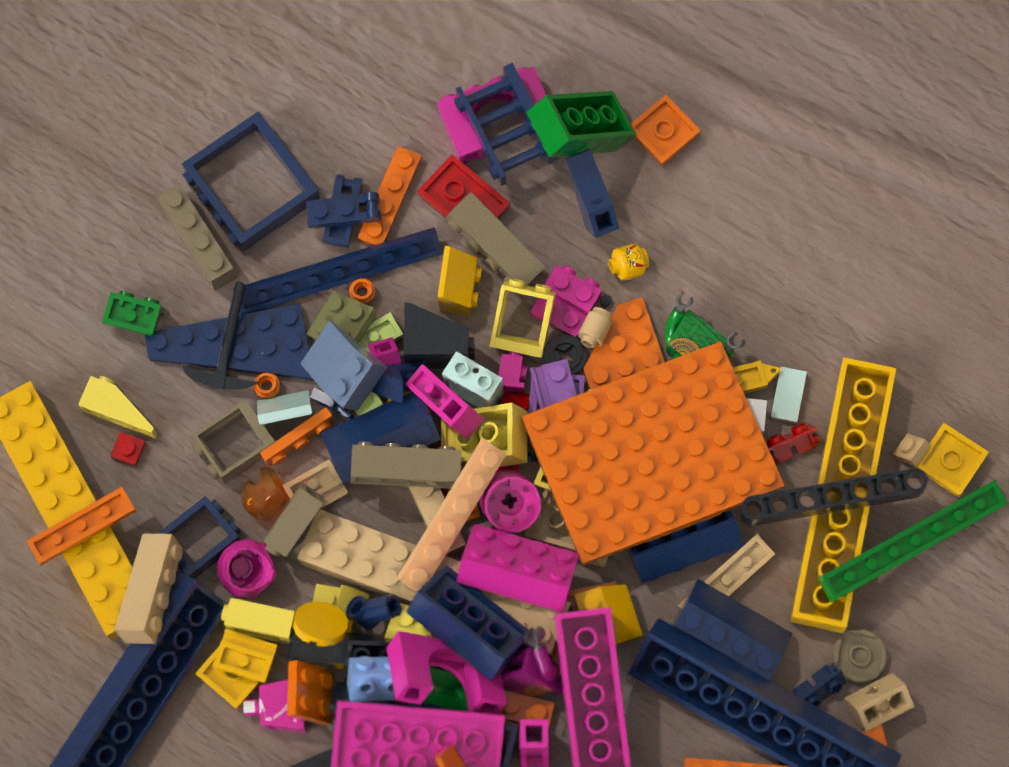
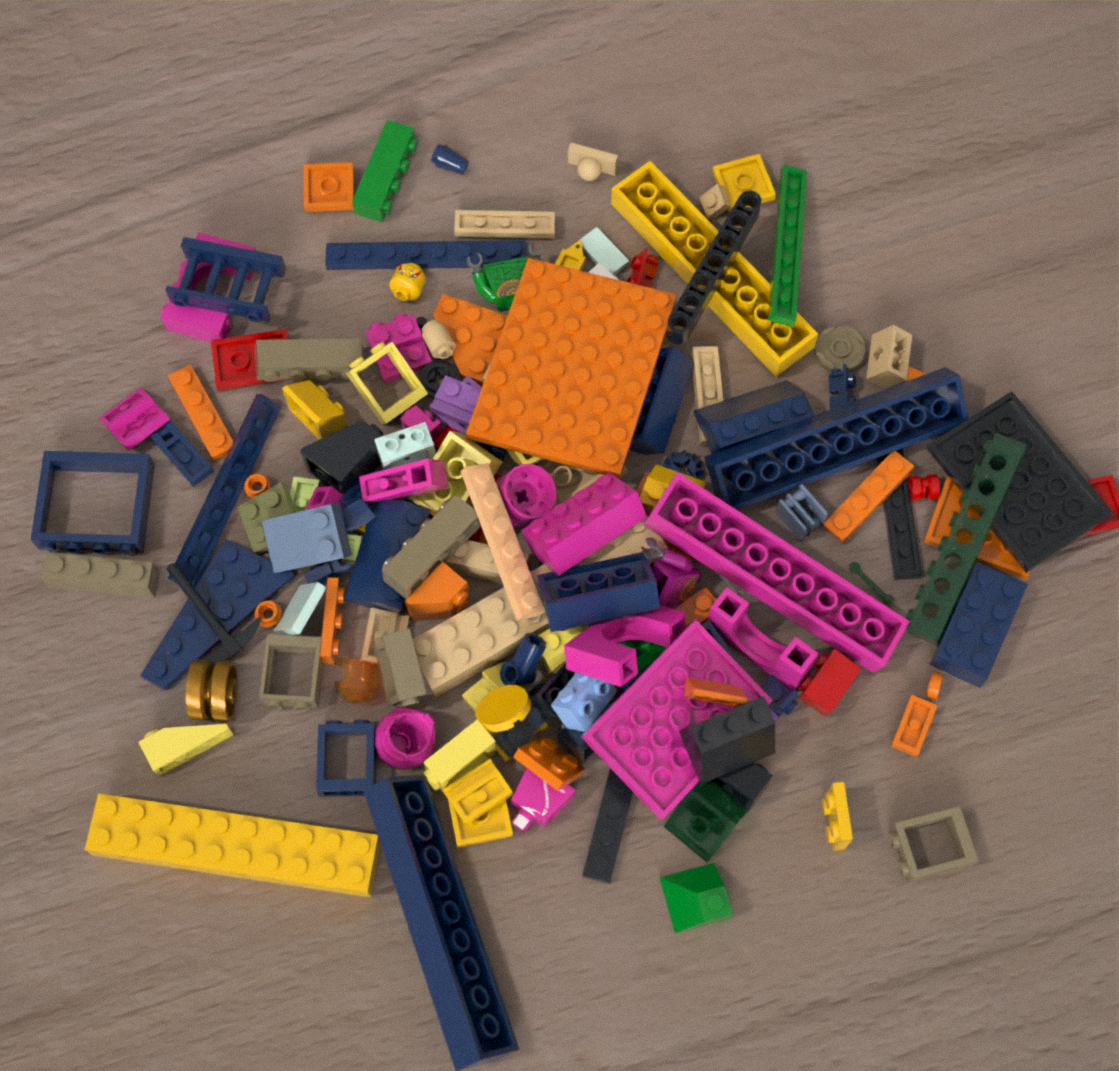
camera: 55 degrees left, 5 degrees down
orange plate [27,487,137,566] -> none
green bracket [102,291,165,337] -> none
red plate [110,432,146,467] -> none
tan brick [115,534,183,644] -> none
dark blue plate [306,192,381,229] -> none
green brick [526,91,636,157] -> none
dark blue slope [565,149,620,238] -> none
none -> dark pink slope [99,387,170,451]
none -> pearl gold wheel [186,659,238,722]
none -> dark blue plate [325,240,527,270]
none -> green brick [352,120,418,222]
none -> orange slope [405,562,470,621]
none -> dark blue cone [431,144,469,175]
none -> tan plate [454,210,555,239]
none -> tan tile [568,143,618,181]
none -> dark blue gear [662,450,704,480]
none -> sand blue piece [775,484,828,542]

